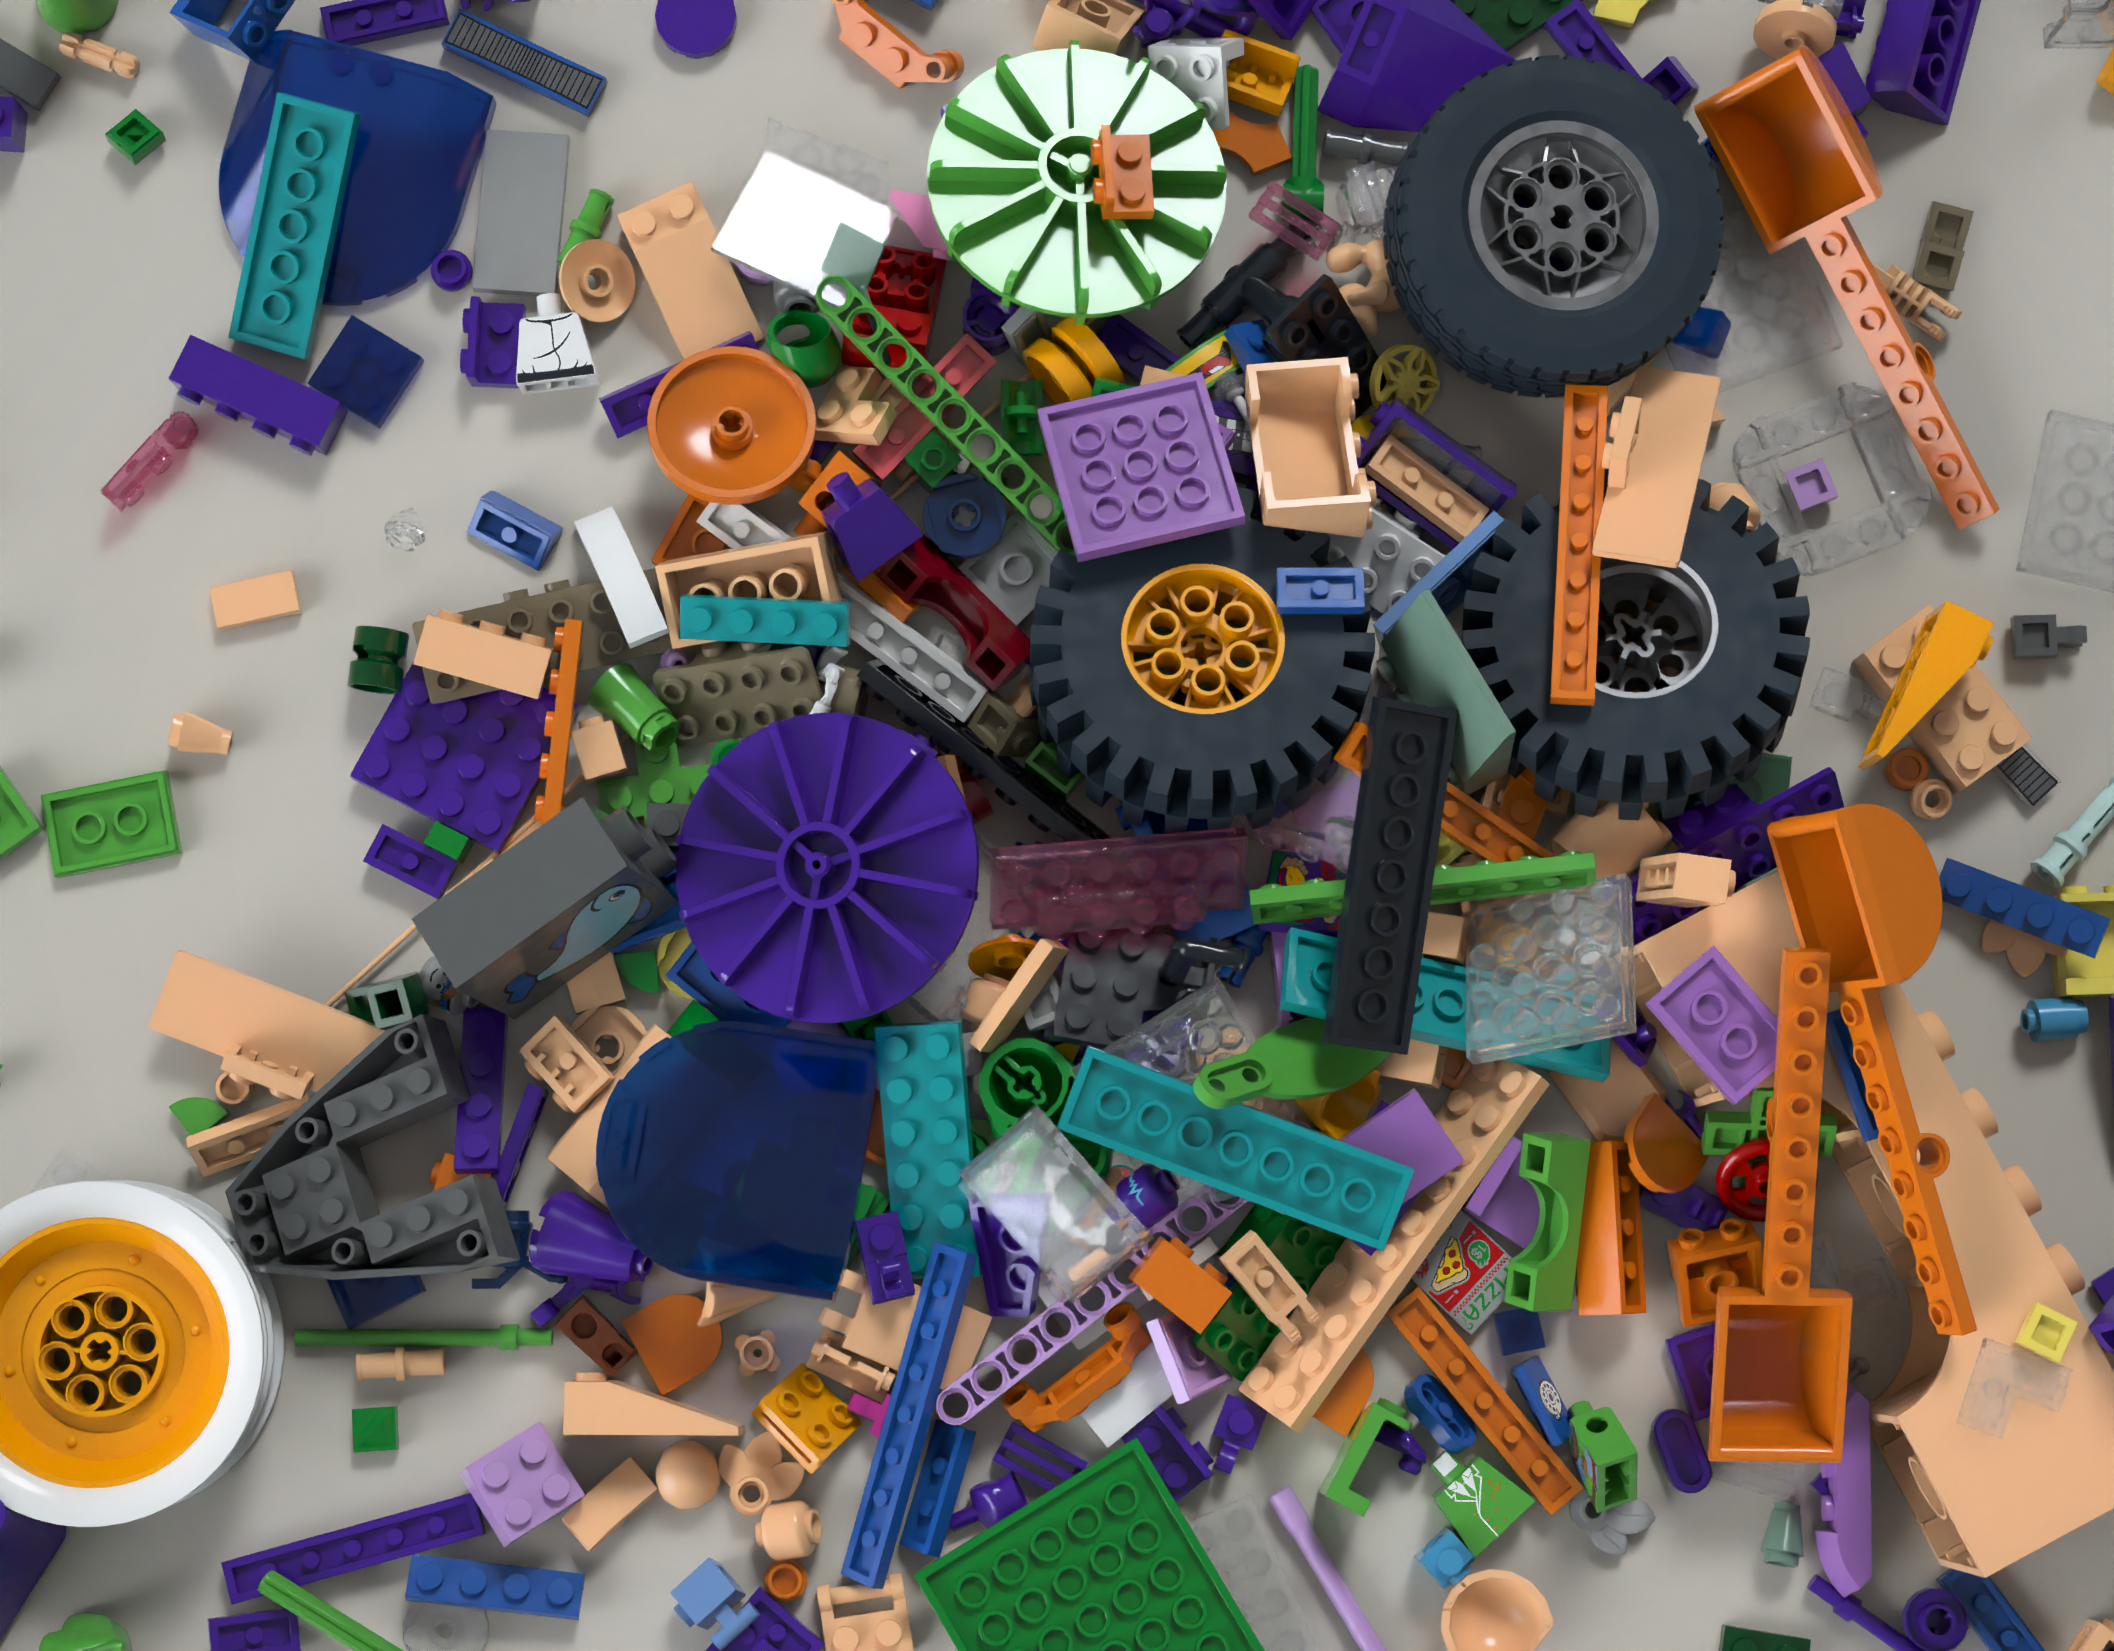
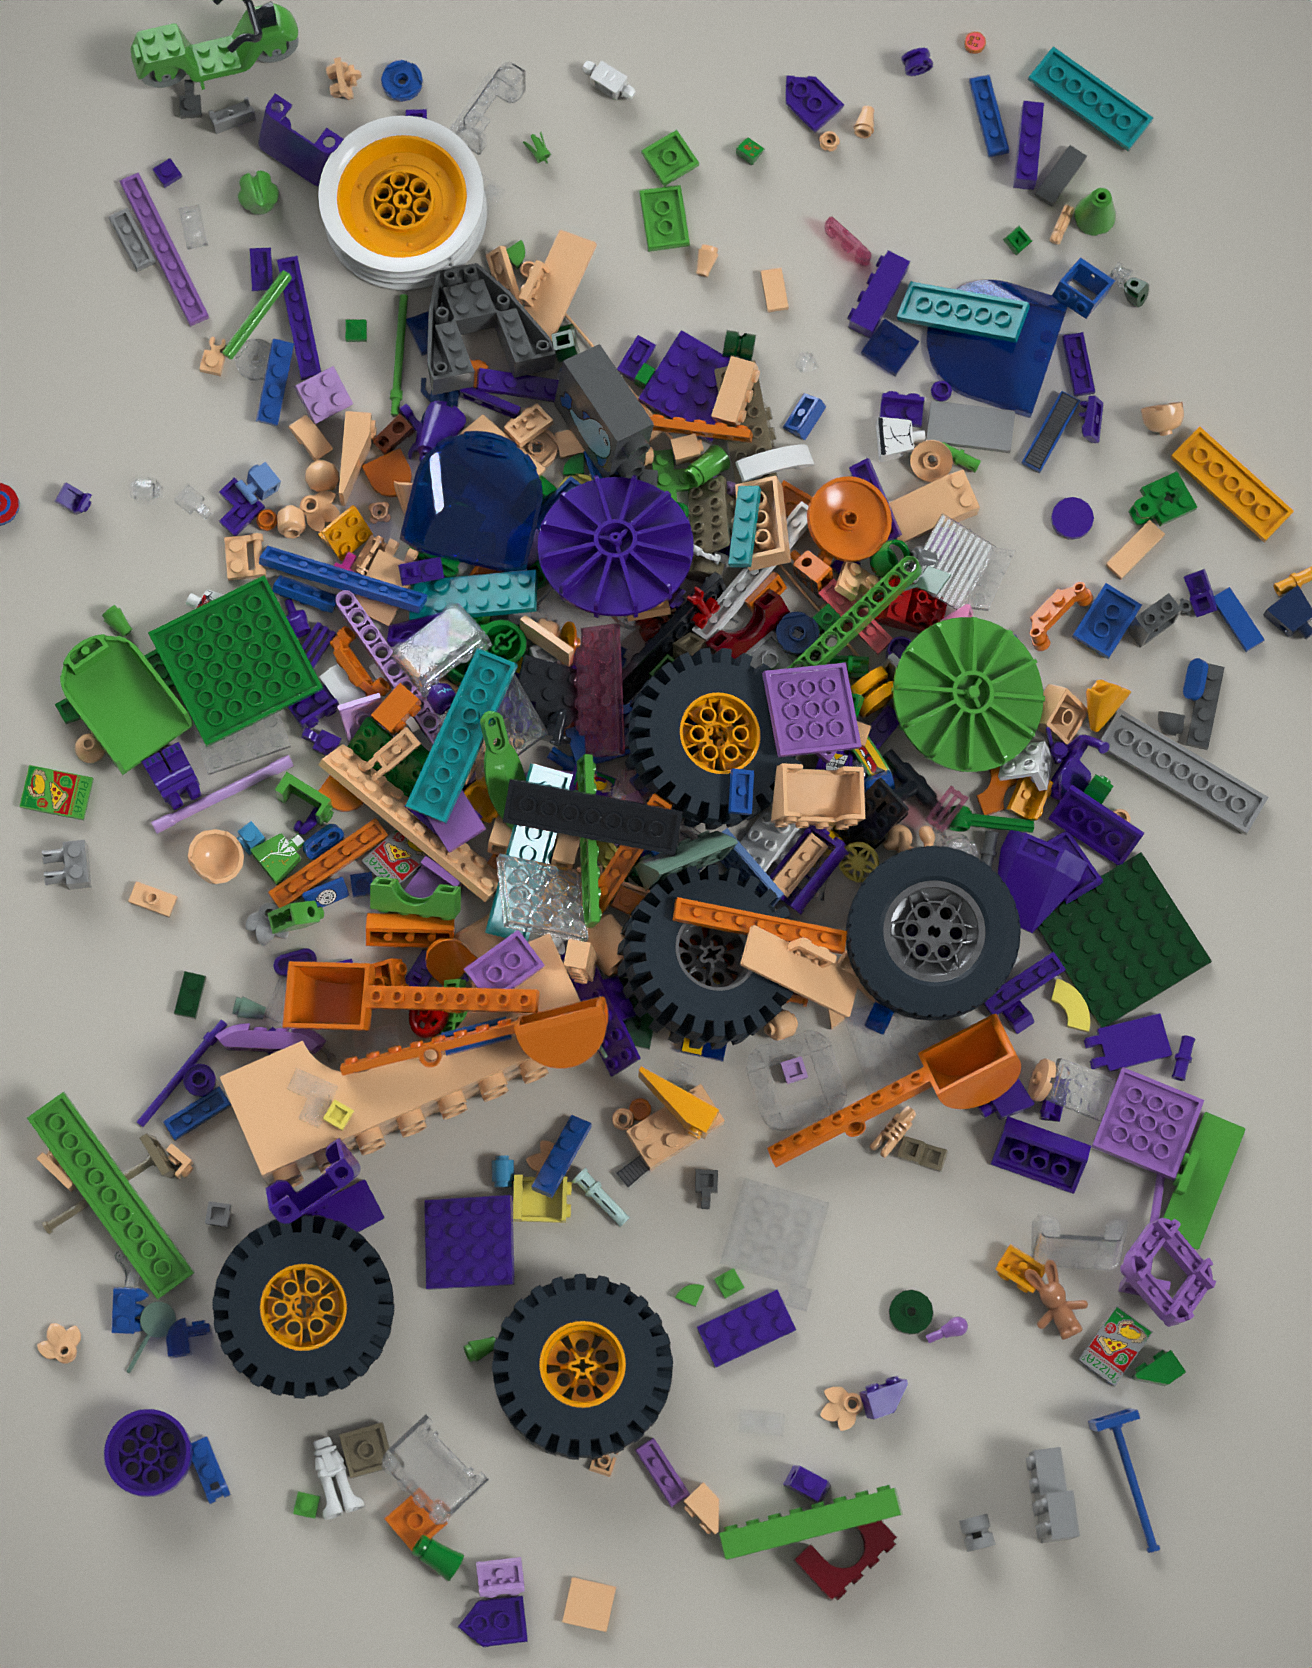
camera: 90 degrees right, 5 degrees down
light nougat pin [356,1347,446,1381] -> none
dark purple torso [822,472,924,581] -> none
orange bracket [1091,125,1154,220] -> none
none -> red bar [687,587,721,630]

